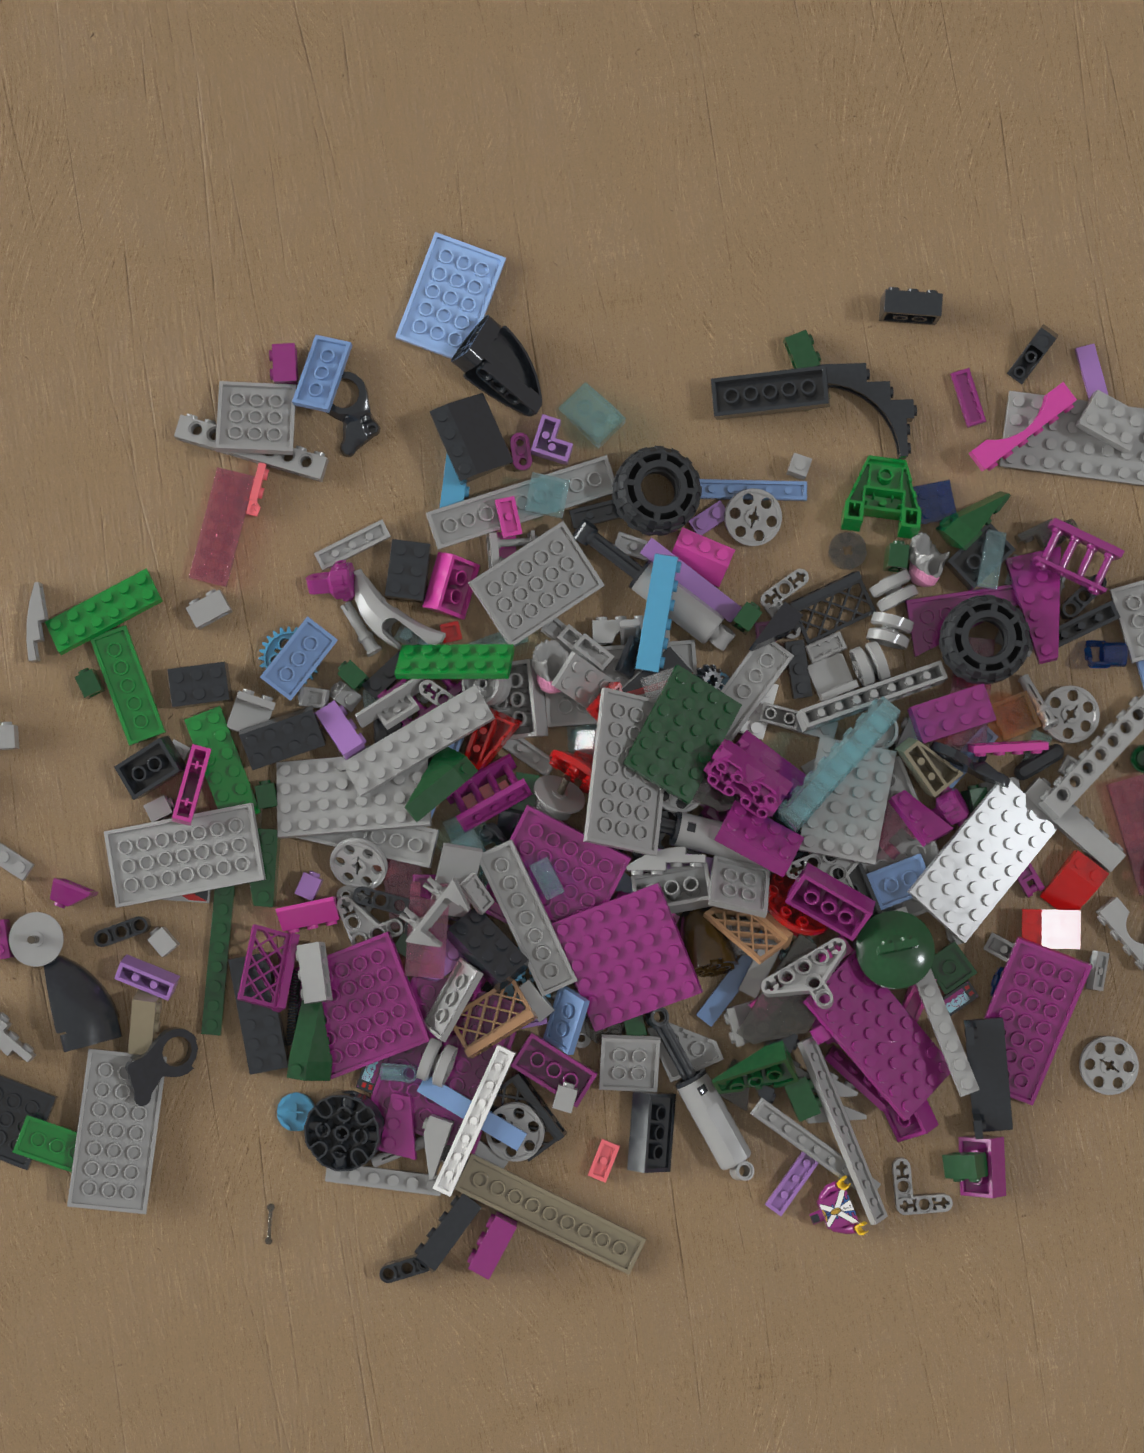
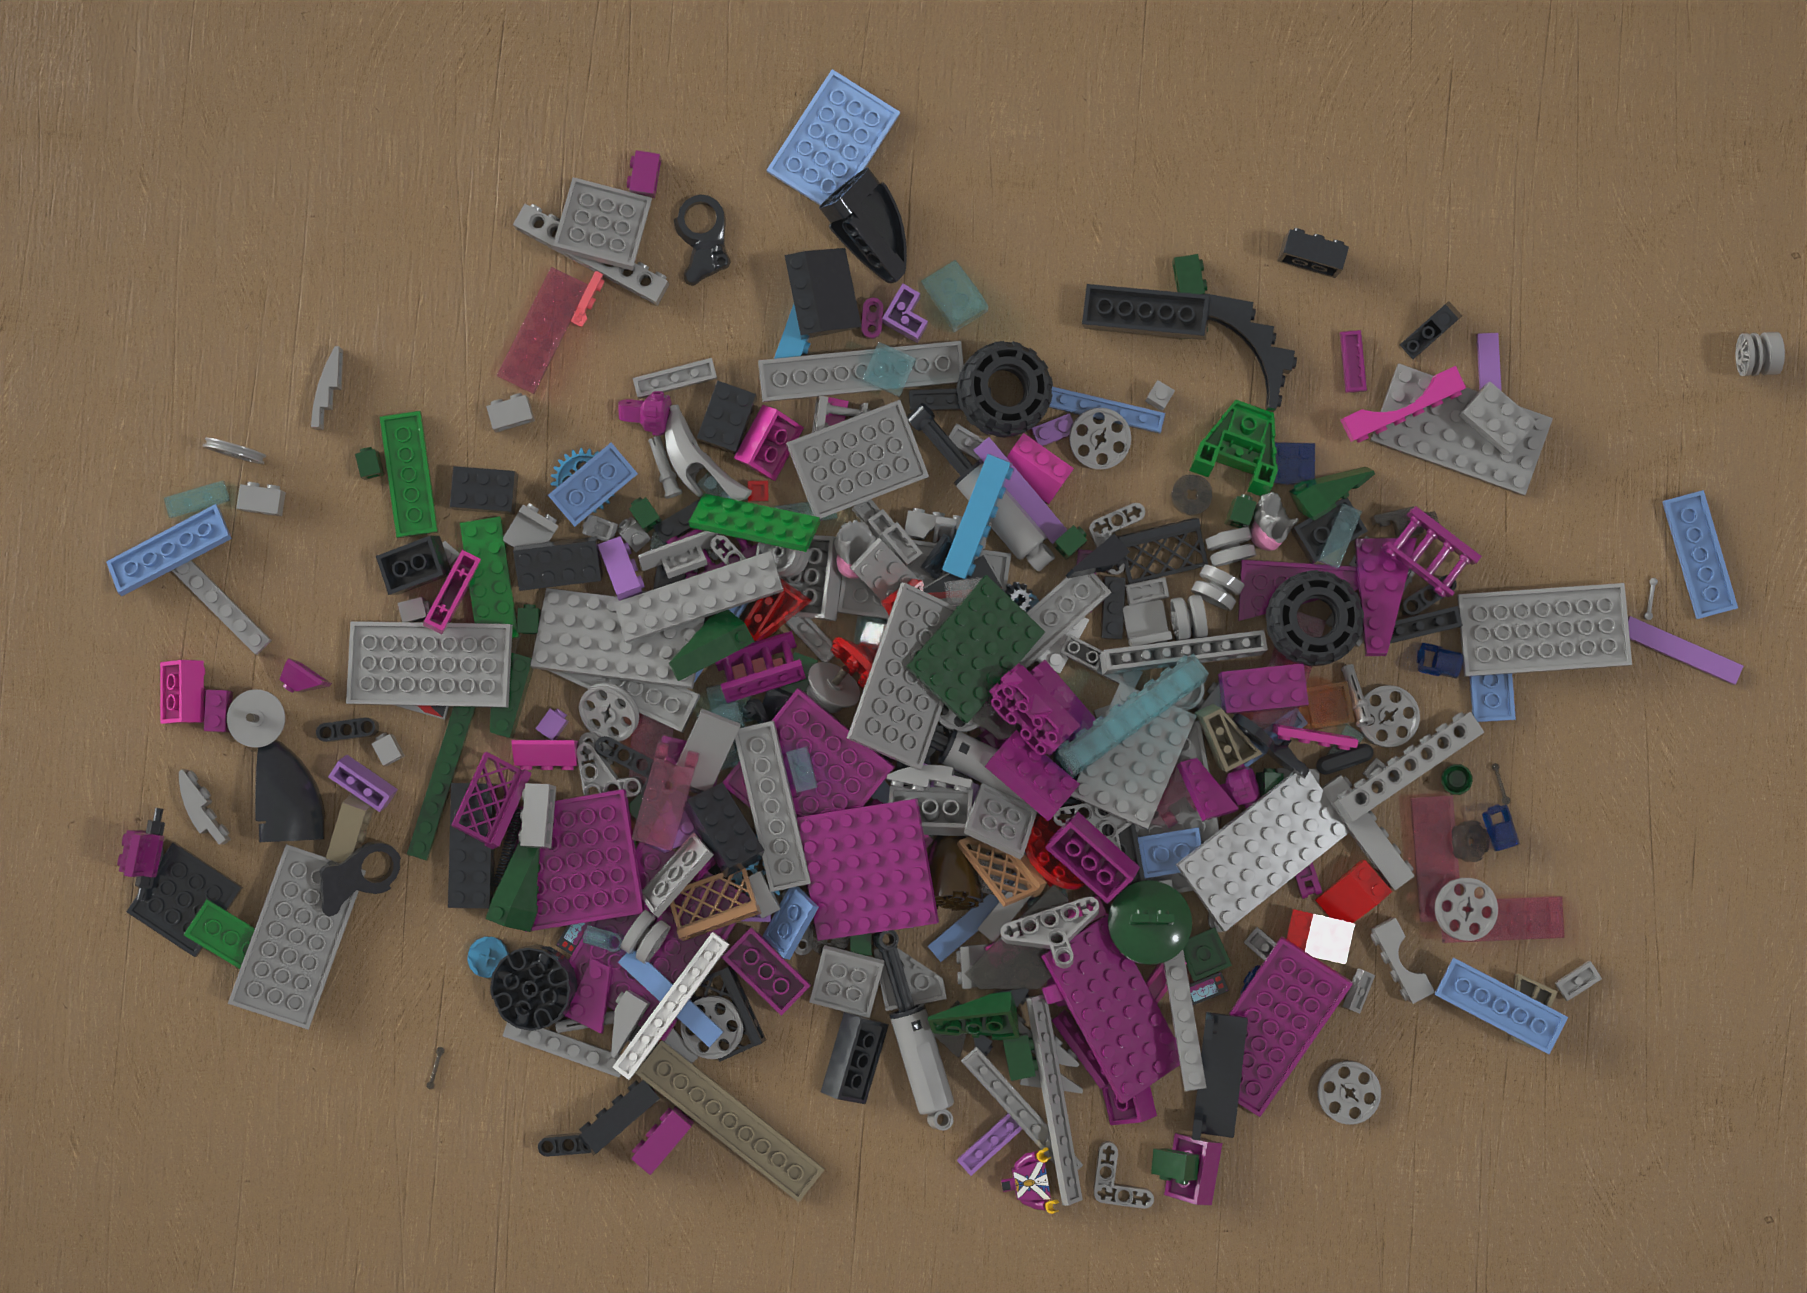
camera: 10 degrees right, 0 degrees up
green plate [45,568,163,655] -> none
medium blue plate [292,335,352,413] -> none
light grey hose [399,876,470,947] -> none
light grey plate [460,872,495,915] -> none
dark pink plate [495,496,523,538] -> none
light grey brick [552,1082,578,1113] -> none
coral plate [588,1138,620,1183] -> none

